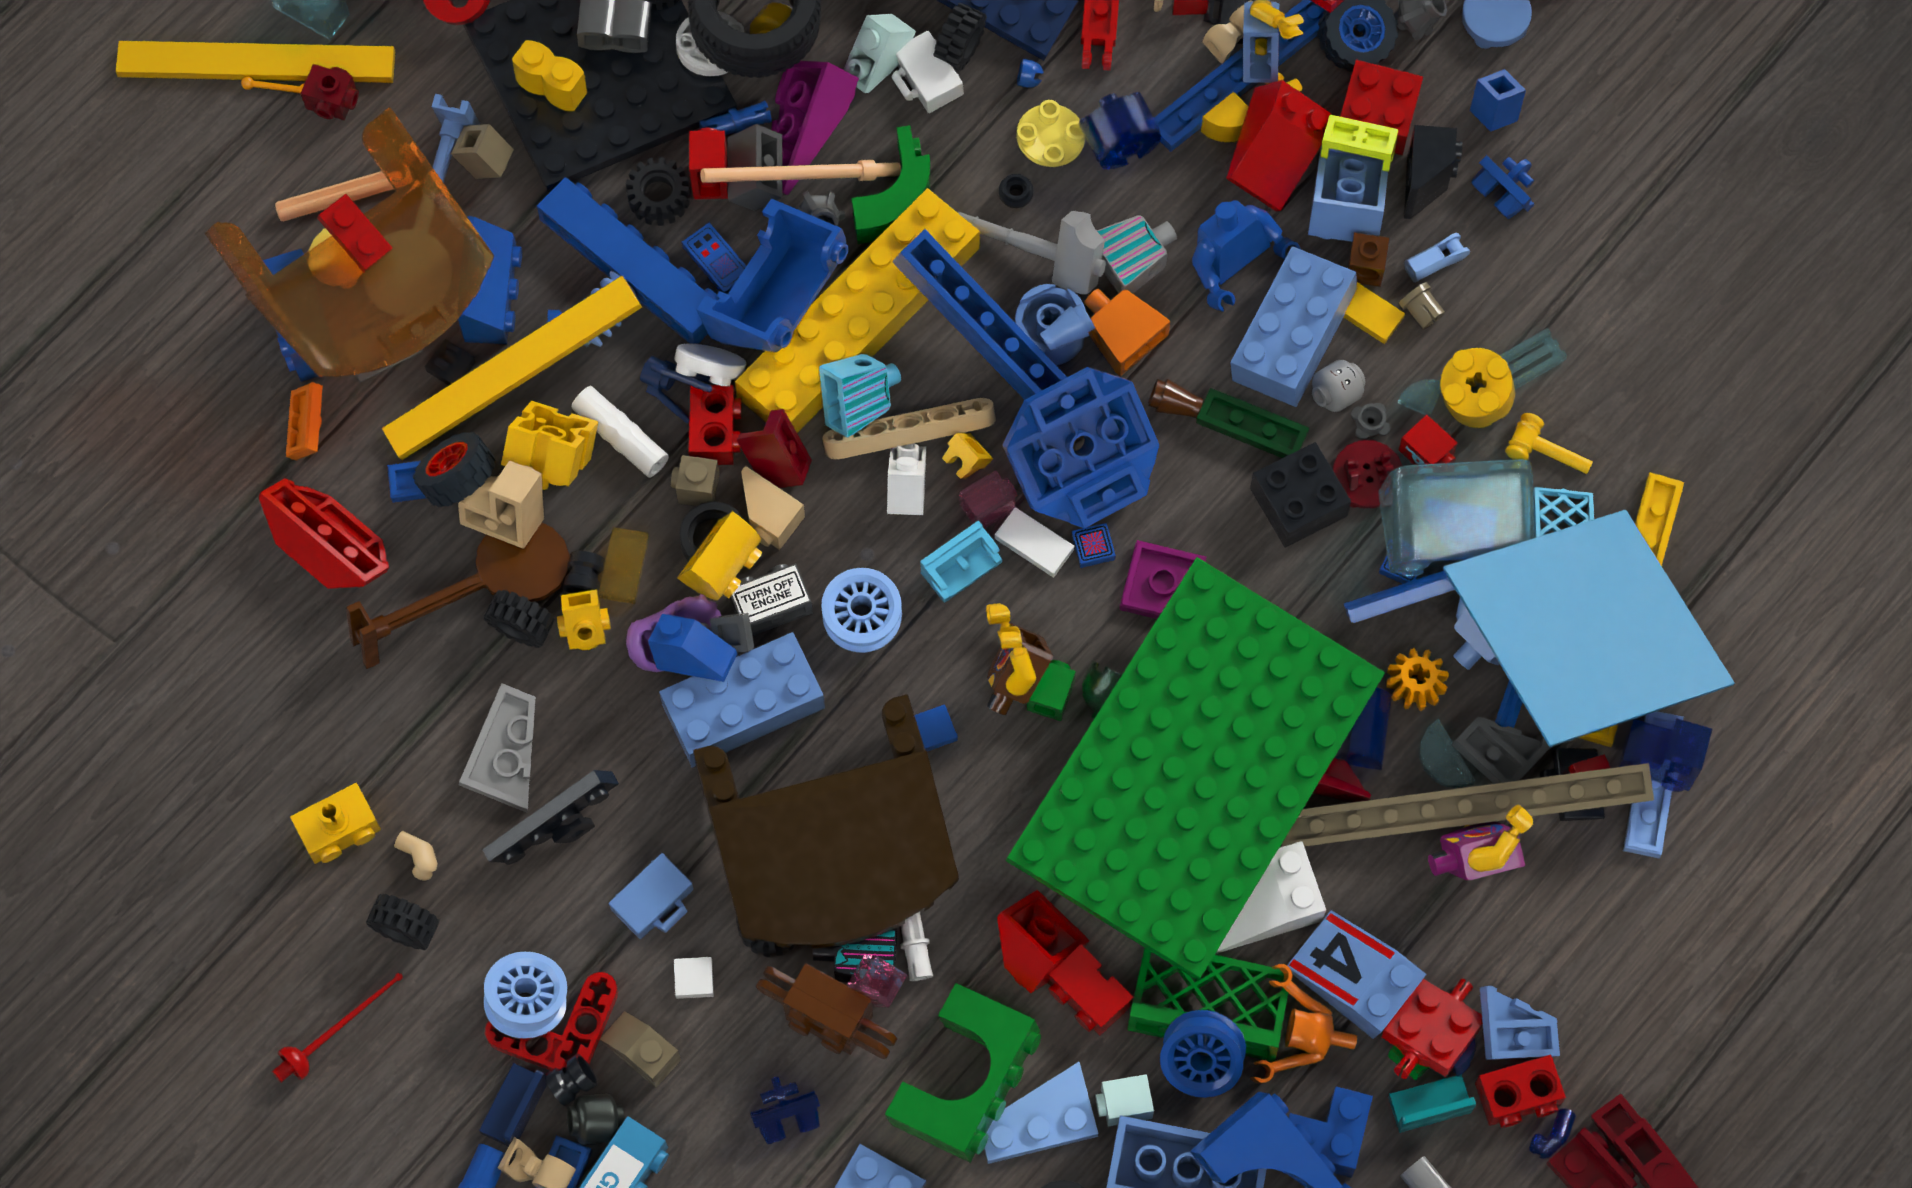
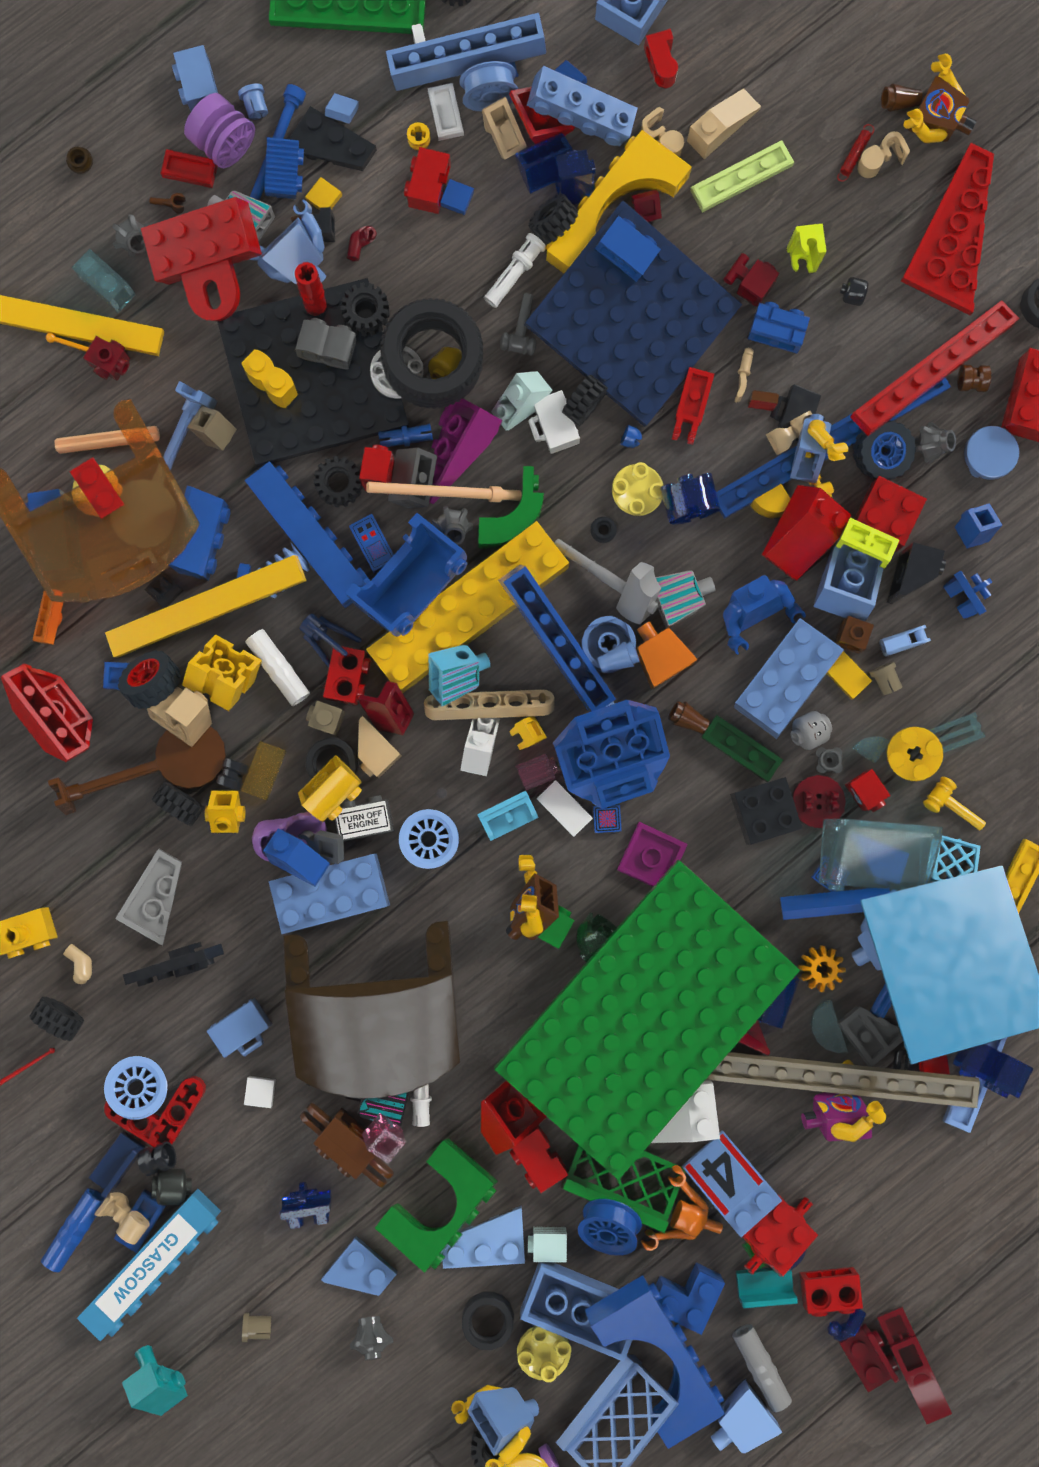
camera: 10 degrees right, 15 degrees up
dark tan slope [600,1011,681,1088] -> none
white tile [674,344,746,386] -> none
blue tile [915,704,958,752] -> none
medium blue wing [1480,986,1560,1060] -> none

